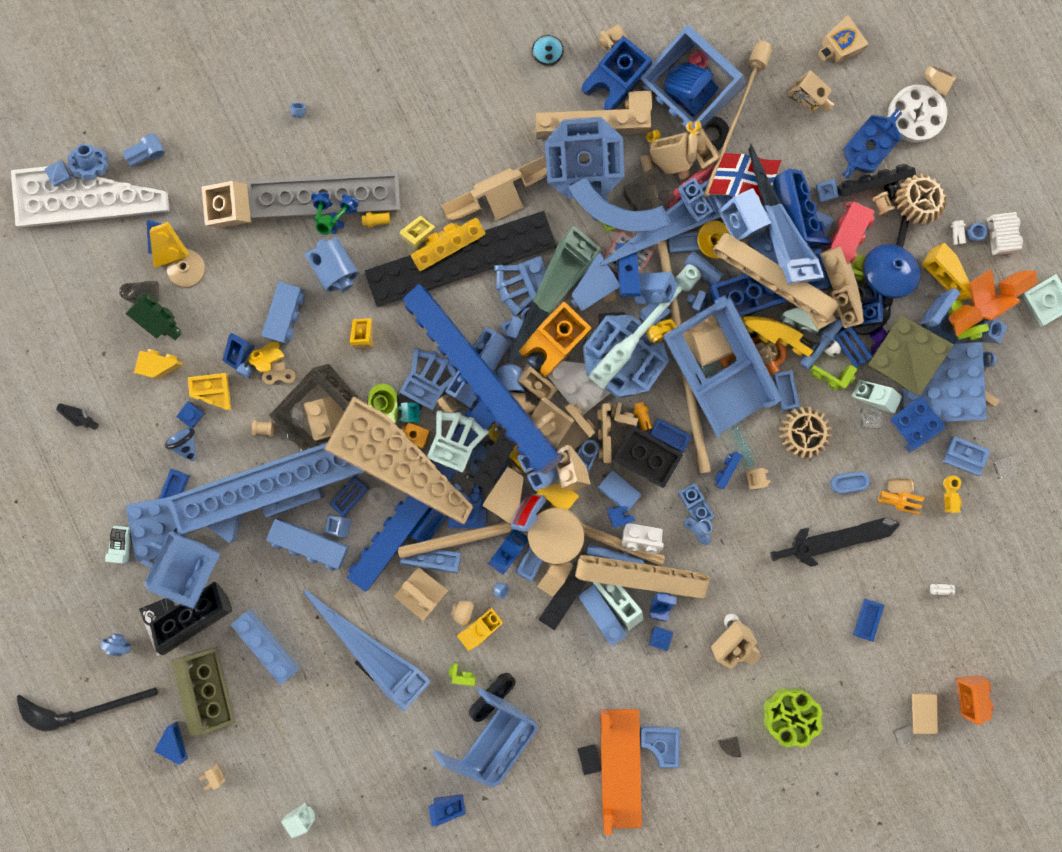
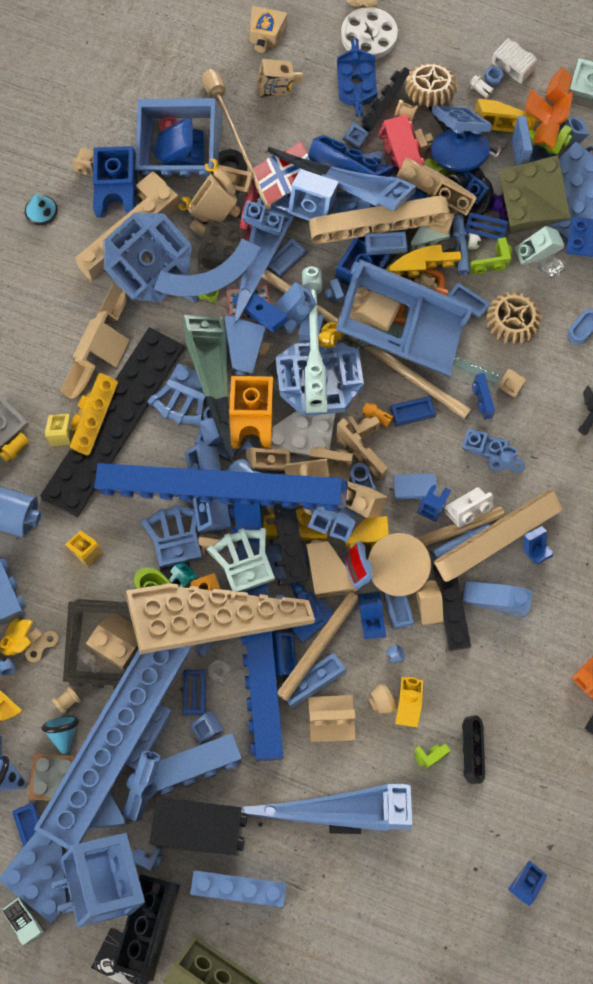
camera: 45 degrees left, 15 degrees down
medium blue windscreen [433,688,538,787] -> none
light aqua slope [593,582,643,631] -> none
black brick [612,425,683,488] -> none
blue tile [649,626,673,651] -> none
medium blue axle [683,250,724,285] -> none
yellow dish [697,221,730,259] -> none
black bush [884,181,900,199] -> none
none -> light grey piece [28,753,76,801]
none -> medium azure hat [41,716,79,755]
none -> medium blue piece [123,750,161,821]
none -> medium blue bracket [131,847,164,872]
none -> black slope [150,796,247,856]
none -> medium blue tile [365,232,407,255]
none -> tan tile [413,129,434,157]
none -> medium blue plate [432,106,492,134]

